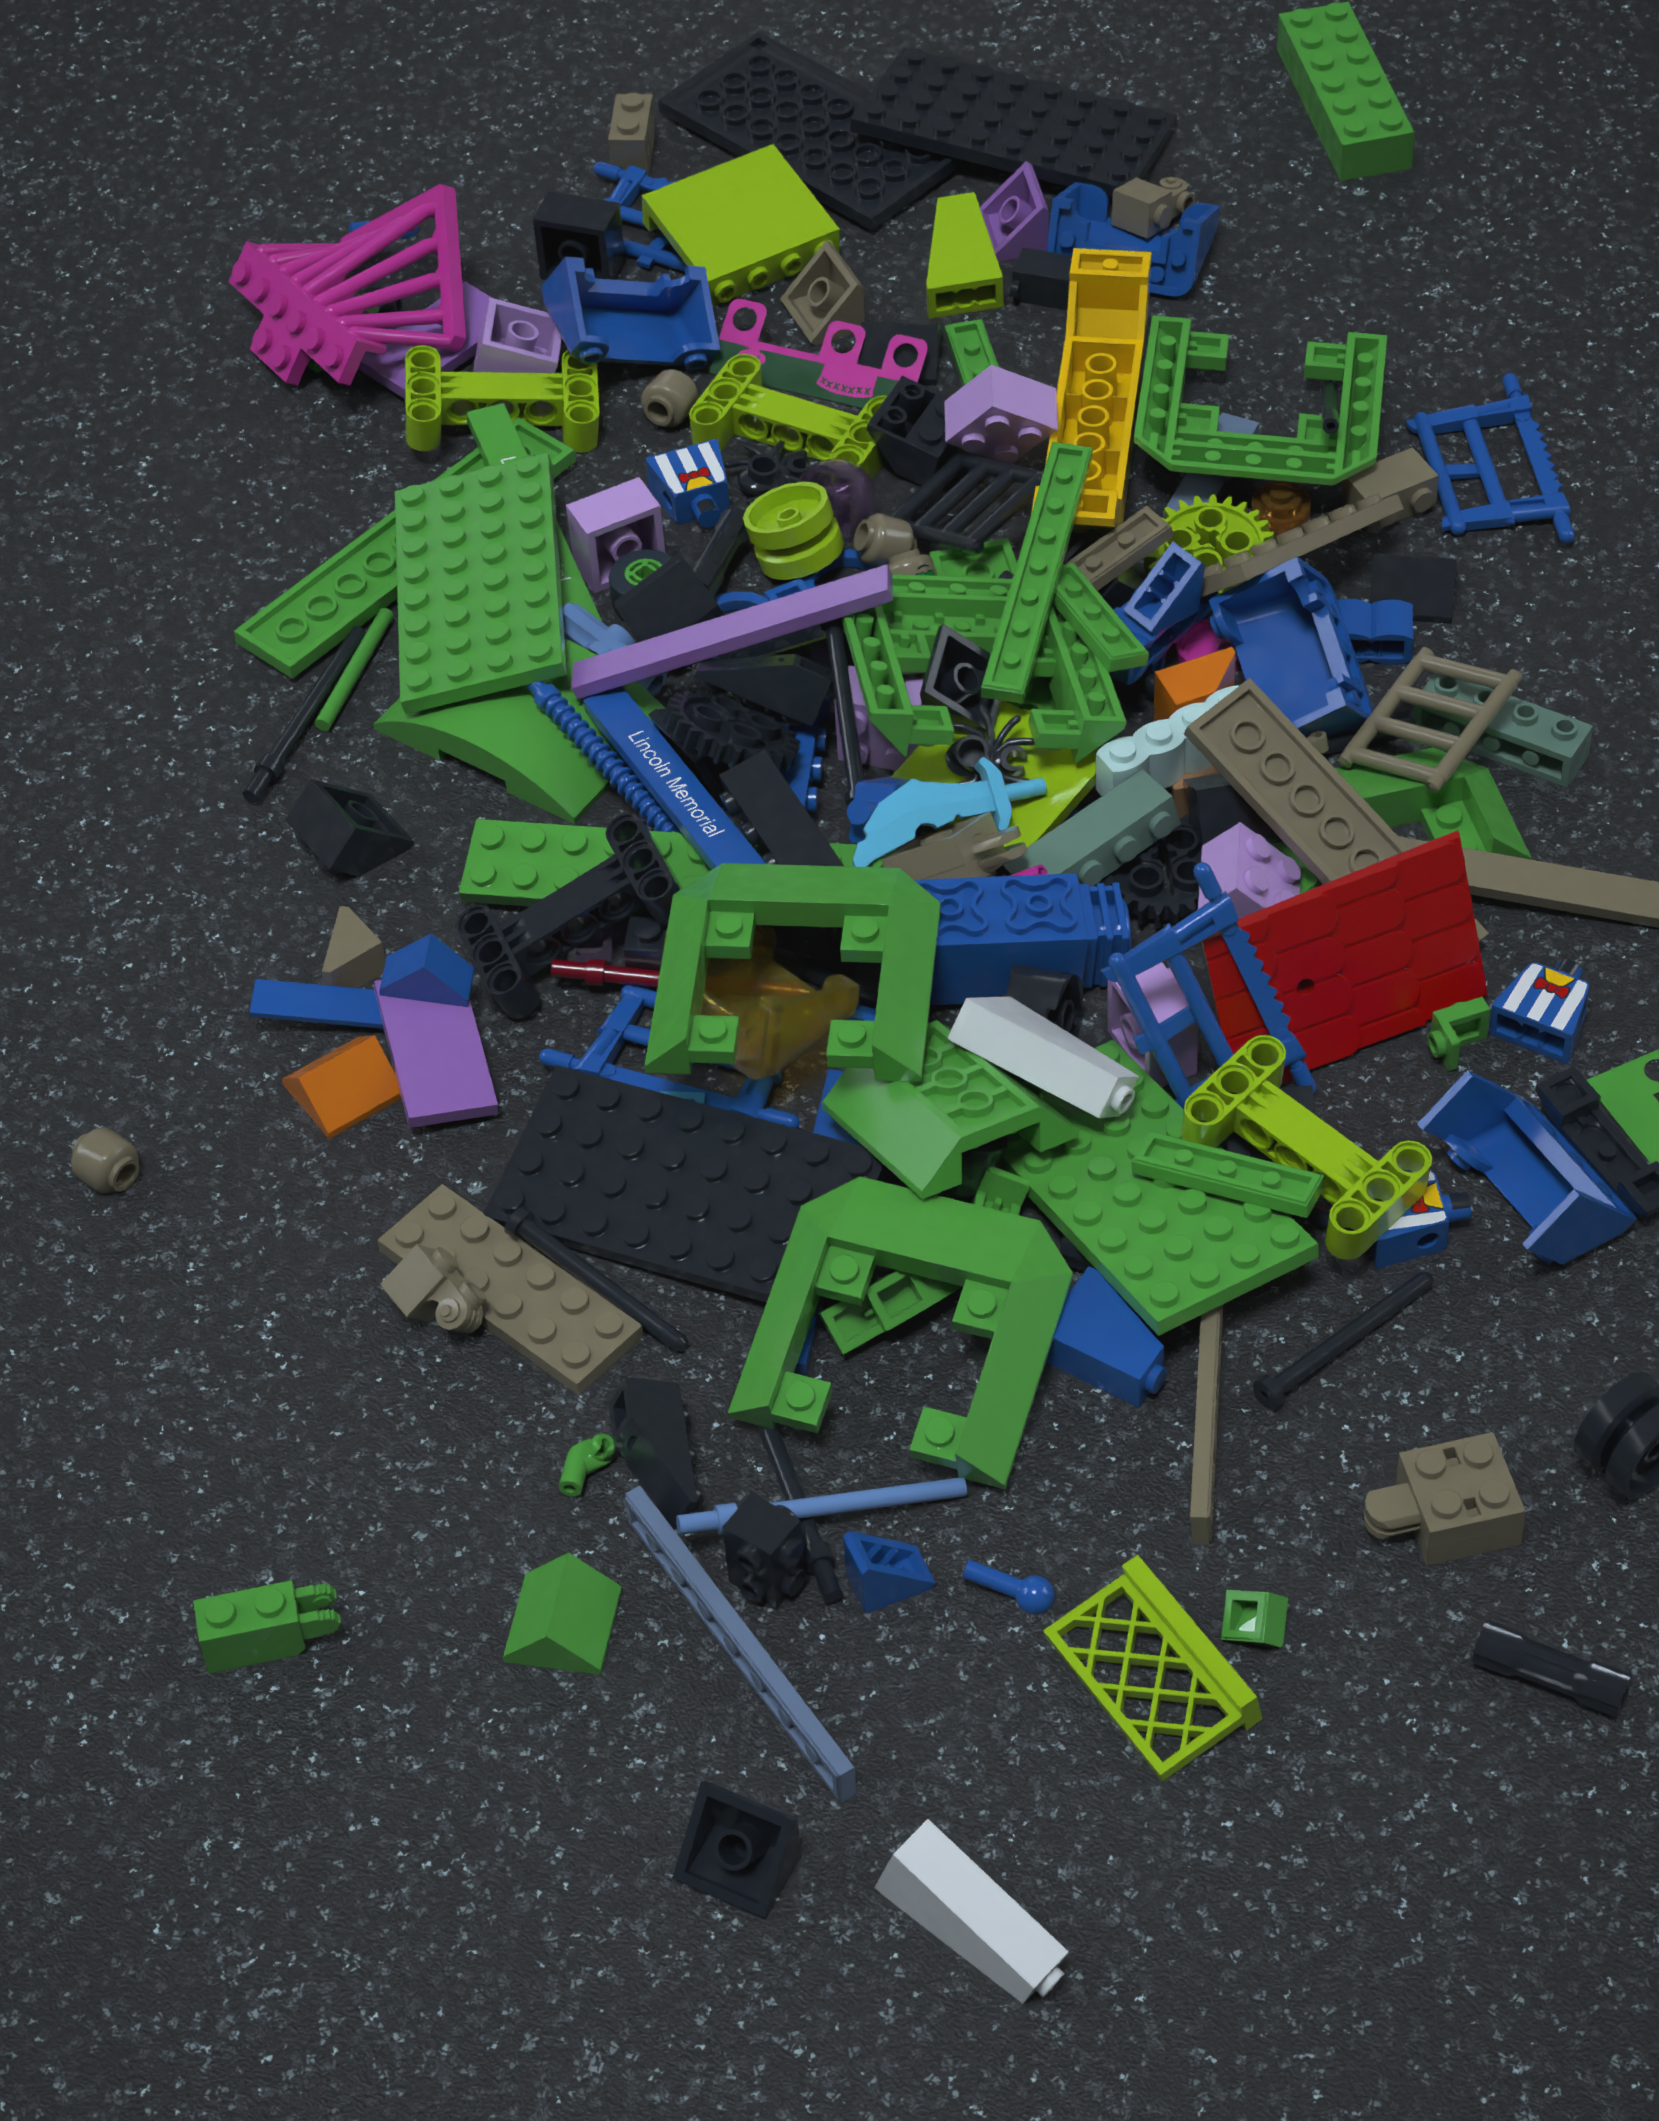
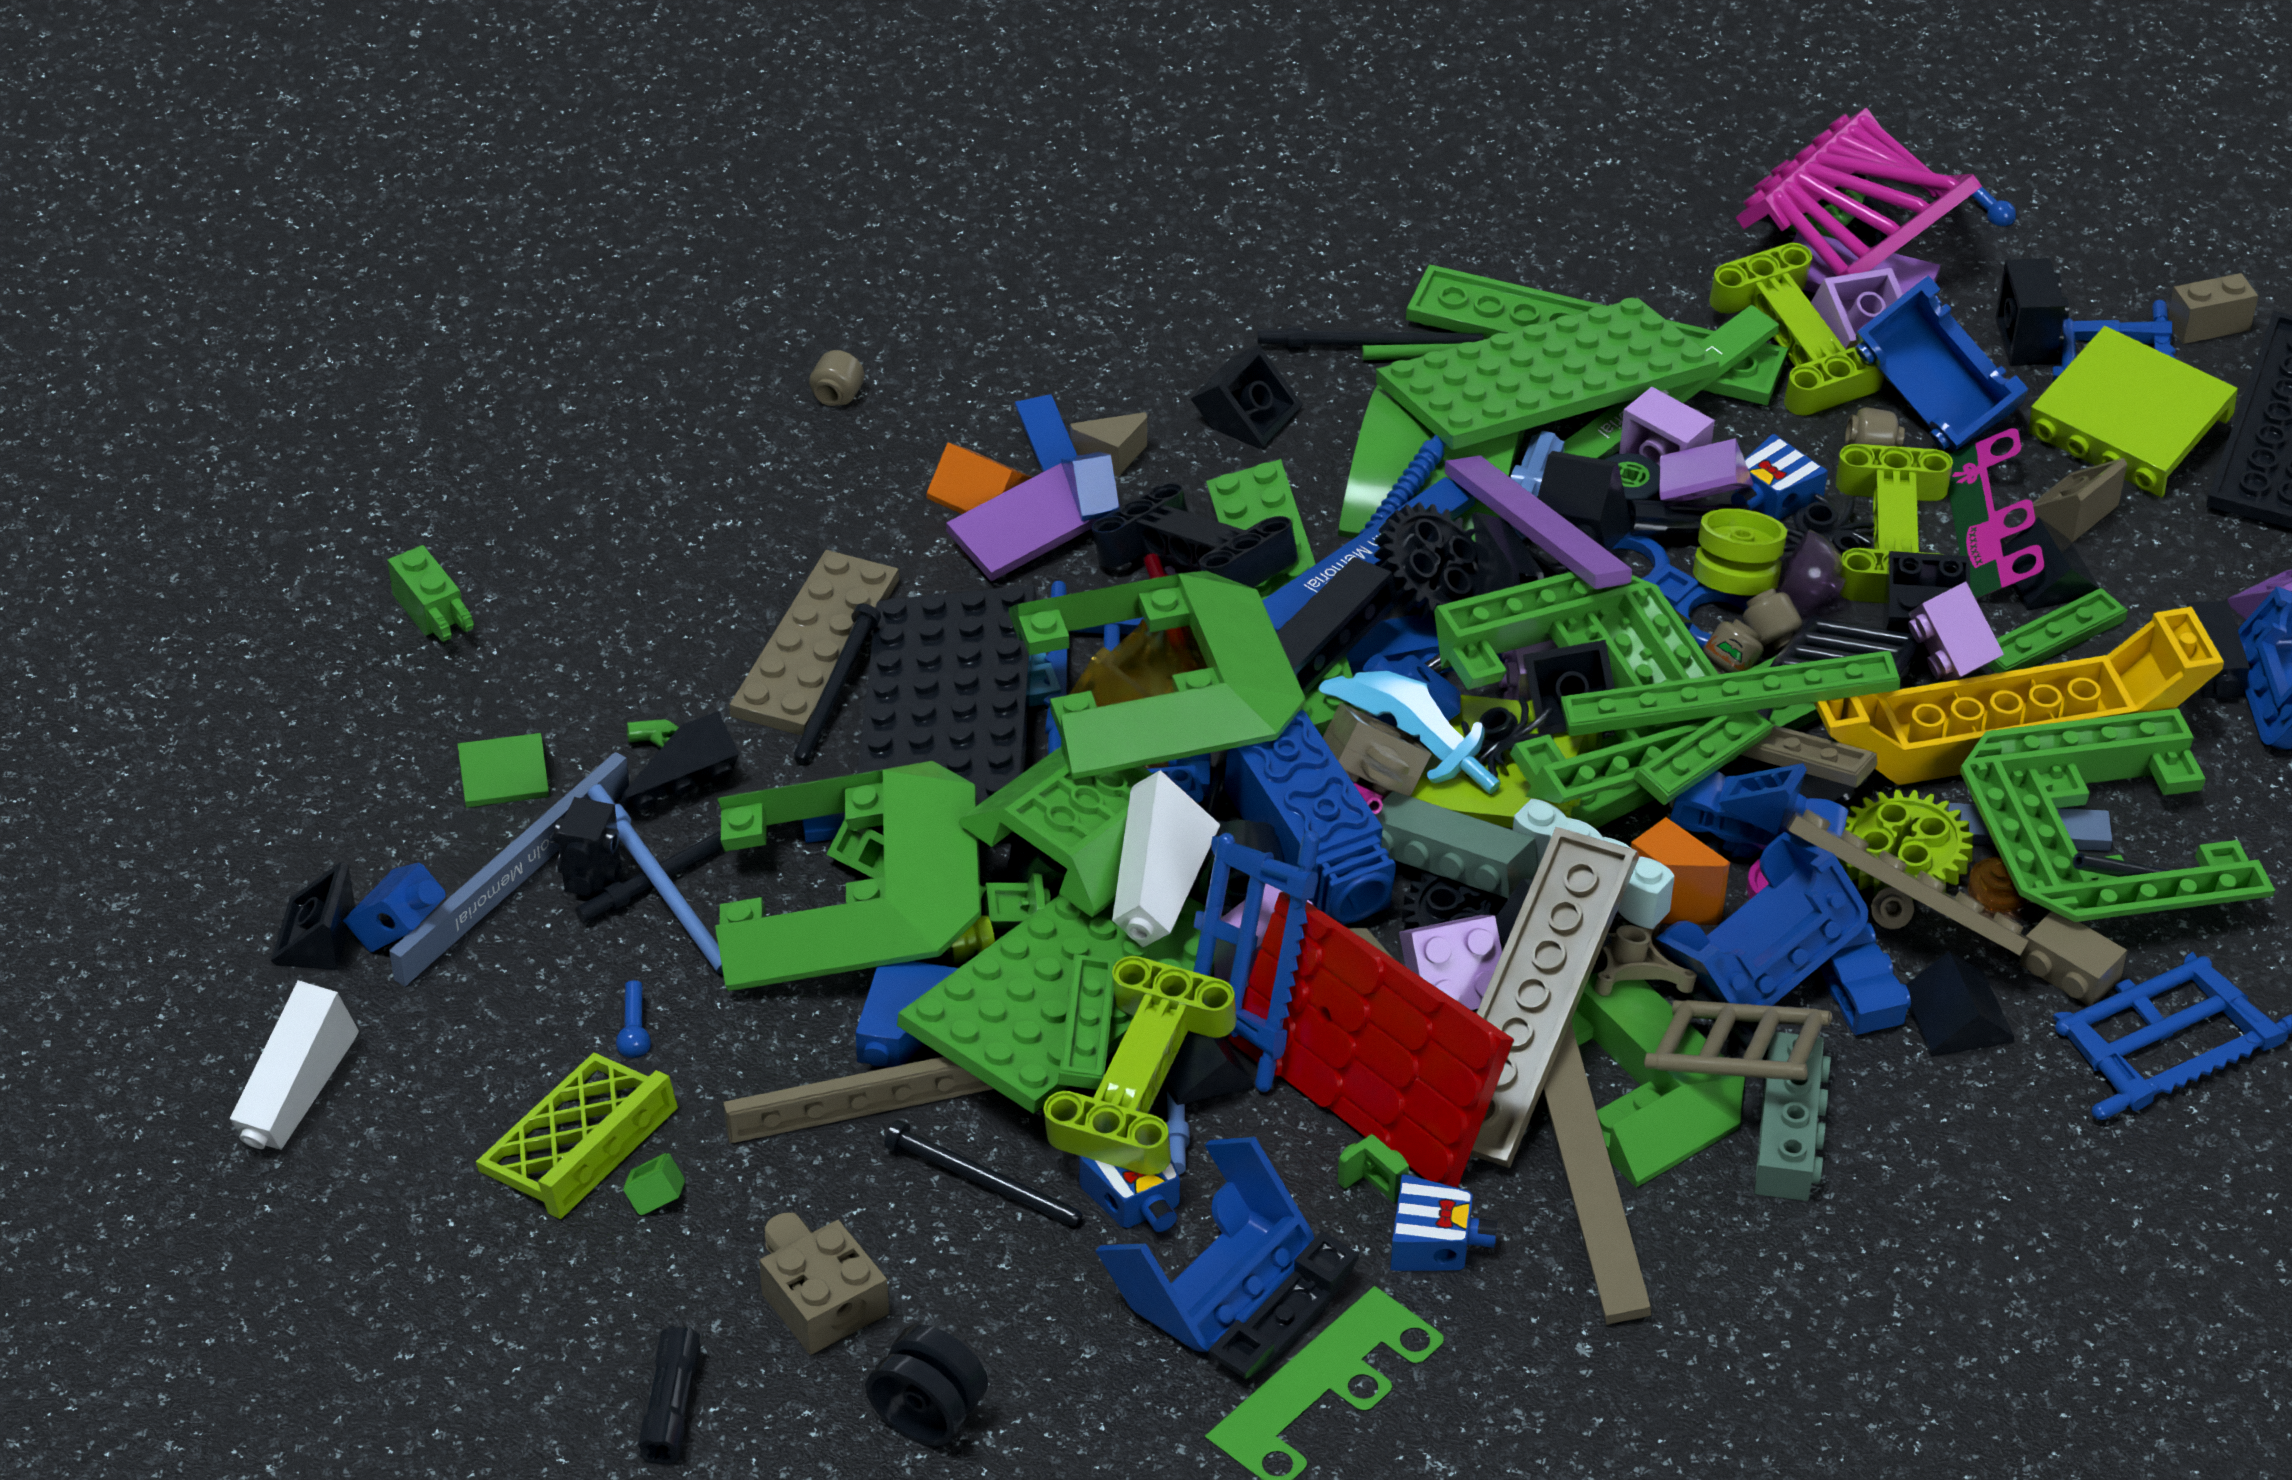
camera: 65 degrees right, 5 degrees down
dark tan brick [380,1244,486,1334] -> none
blue slope [843,1531,936,1614] -> none
lime slope [926,192,1004,319] -> none
none -> blue torso [343,862,446,952]
none -> medium lavender slope [1659,438,1753,503]

